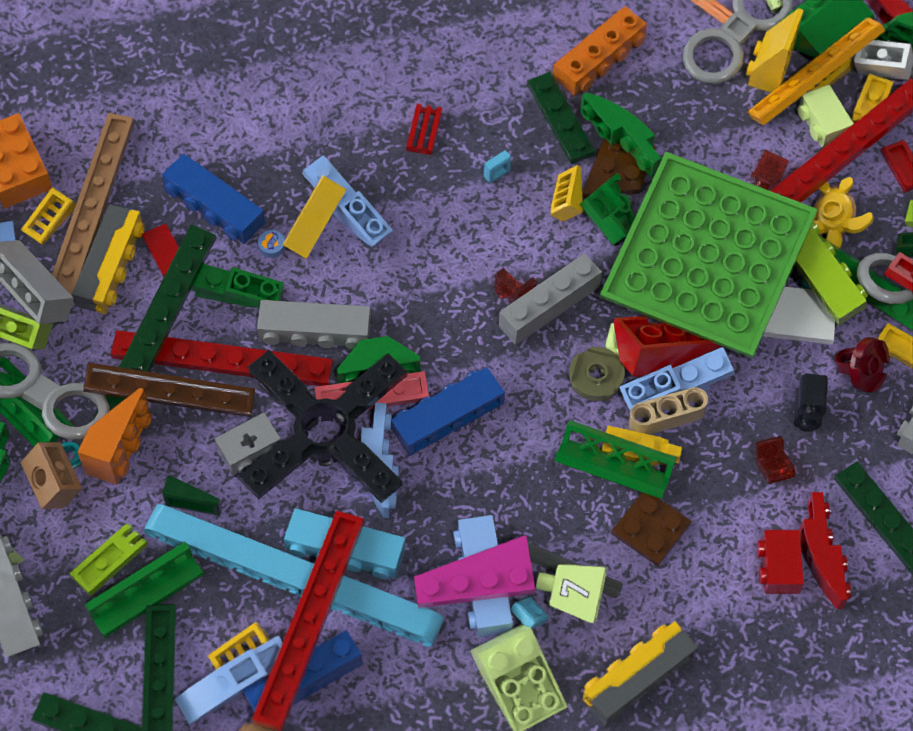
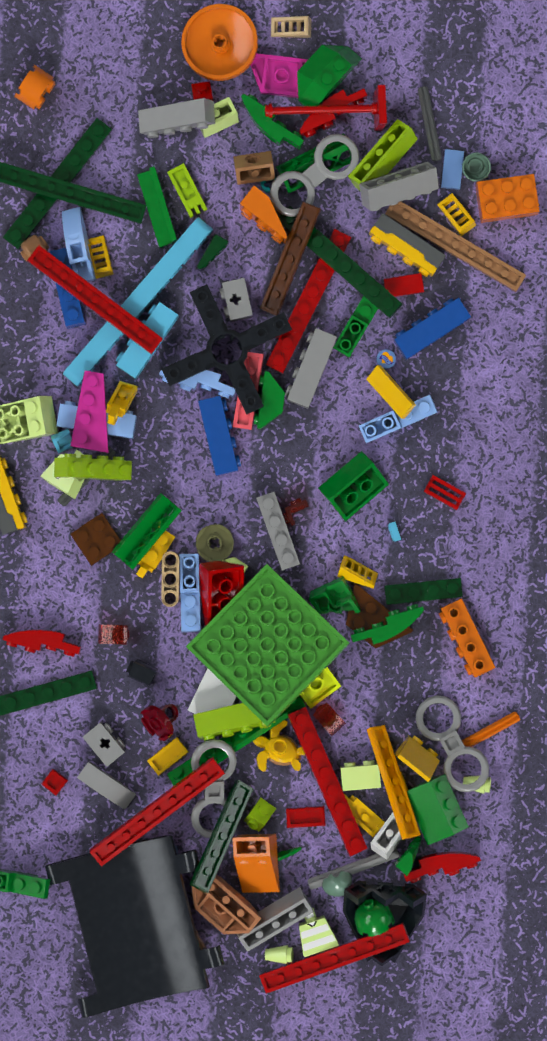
camera: 105 degrees right, 25 degrees up
red brick [757,530,804,594] -> none
none -> lime brick [54,454,132,481]
none -> yellow hinge [106,381,138,425]
none -> green slope [318,451,389,521]

